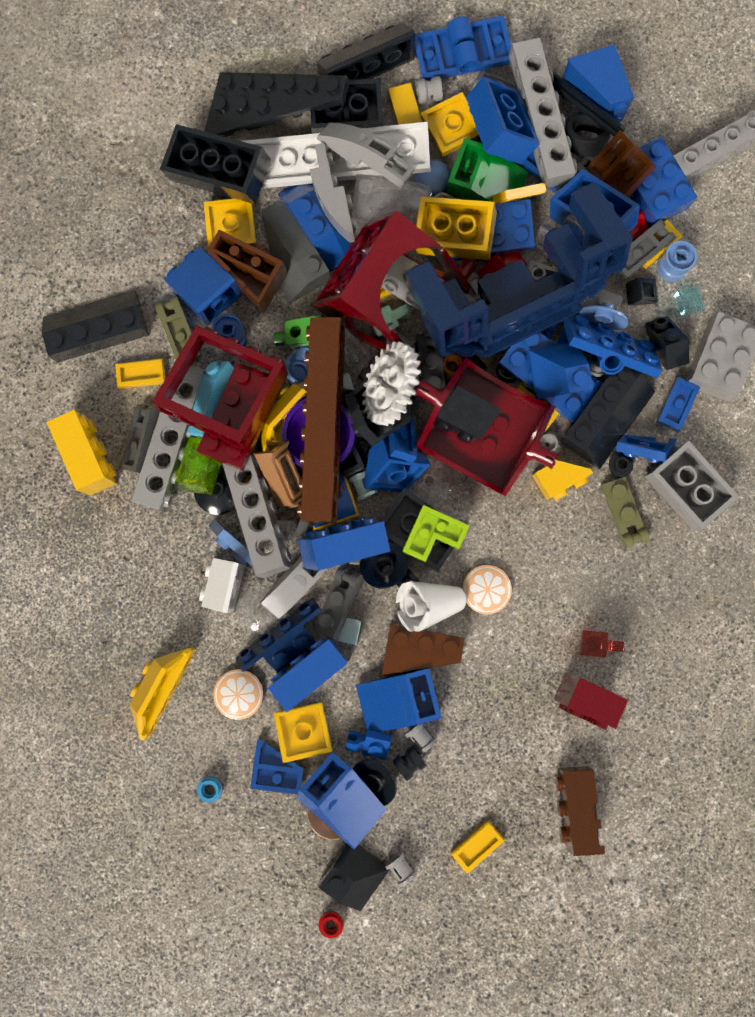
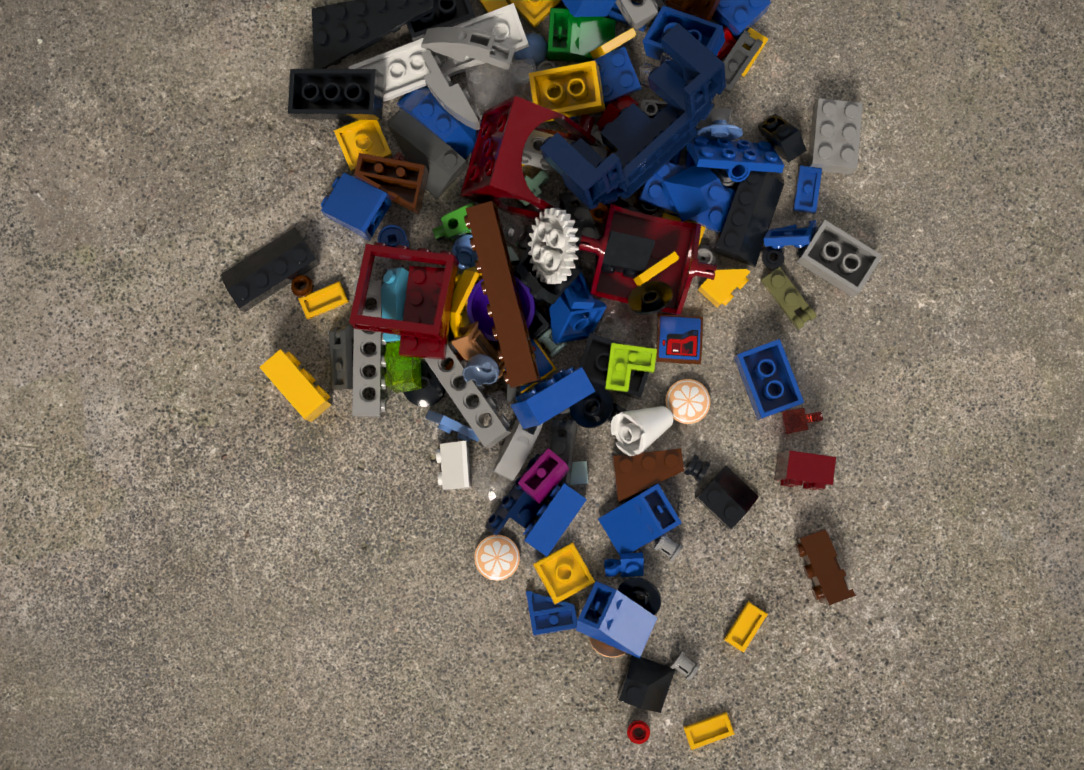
camera: 20 degrees left, 0 degrees up
yellow wedge [130,647,197,741] -> none
olive plate [154,295,202,360] -> none
dark azure plate [197,776,223,802] -> none
black wheel [392,745,427,781] -> none
black slope [626,277,658,306] -> none
medium blue wheel [656,241,697,282] -> none
clear light blue slope [674,287,705,317] -> none
none -> reddish brown plate [291,275,314,297]
none -> sand blue hair [462,354,500,386]
none -> magenta brick [518,448,570,504]
none -> black dish [628,281,673,315]
none -> yellow tile [633,251,679,286]
none -> slope [656,314,703,365]
none -> yellow tile [683,711,734,750]
none -> black wheel [684,454,710,482]
none -> black slope [695,465,759,529]
none -> blue brick [734,339,804,420]

